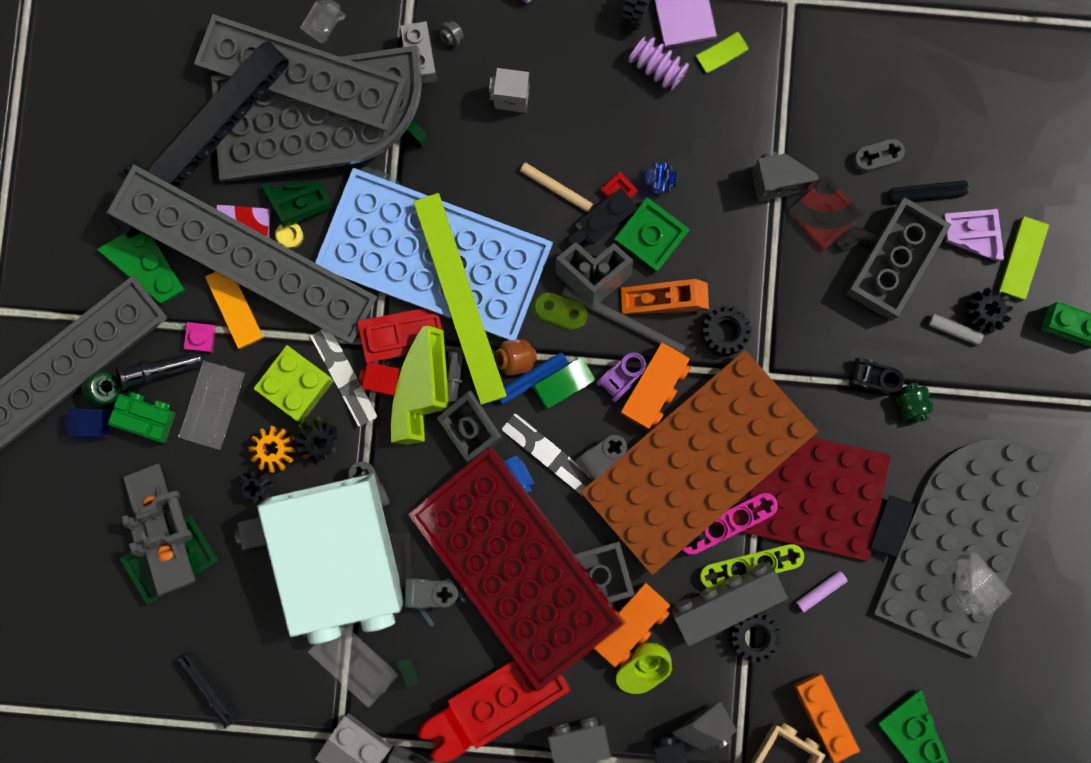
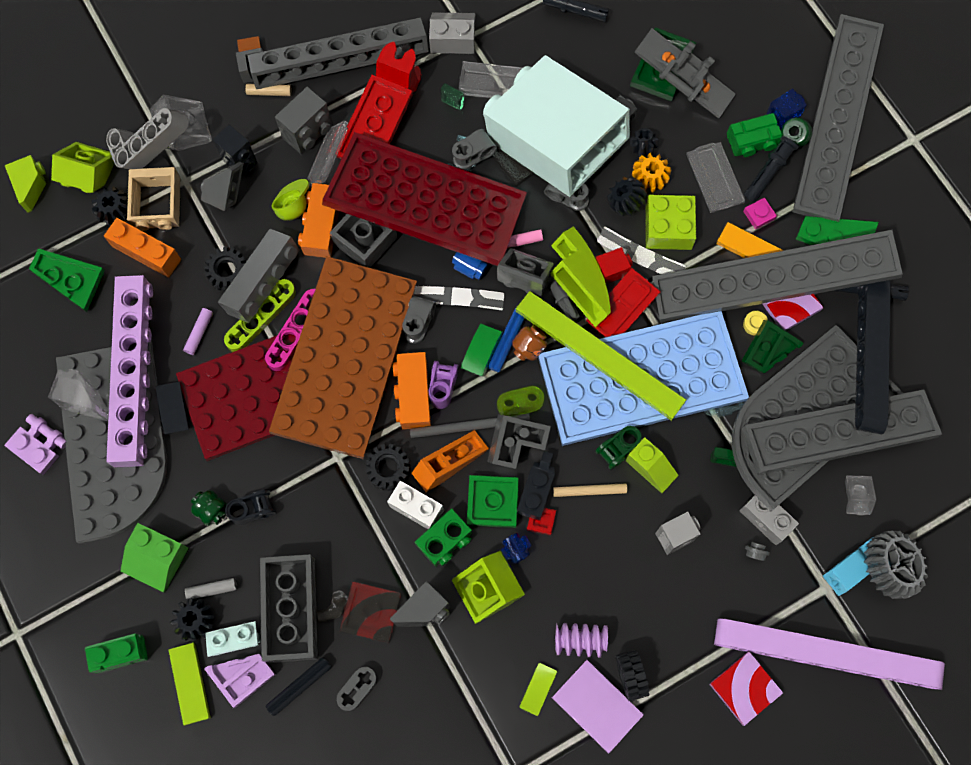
camera: 150 degrees right, 10 degrees down
none -> lavender plate [4,414,67,475]
none -> lavender brick [107,275,153,467]
none -> bright green slope [121,523,189,593]
none -> light aqua hinge [205,621,261,657]
none -> clear piece [307,121,348,188]
none -> white brick [387,481,444,529]
none -> green brick [415,508,472,567]
none -> lime slope [452,551,525,624]
none -> bright pink piece [507,229,543,248]
none -> dark green piece [595,426,641,470]
none -> lime slope [626,437,679,493]

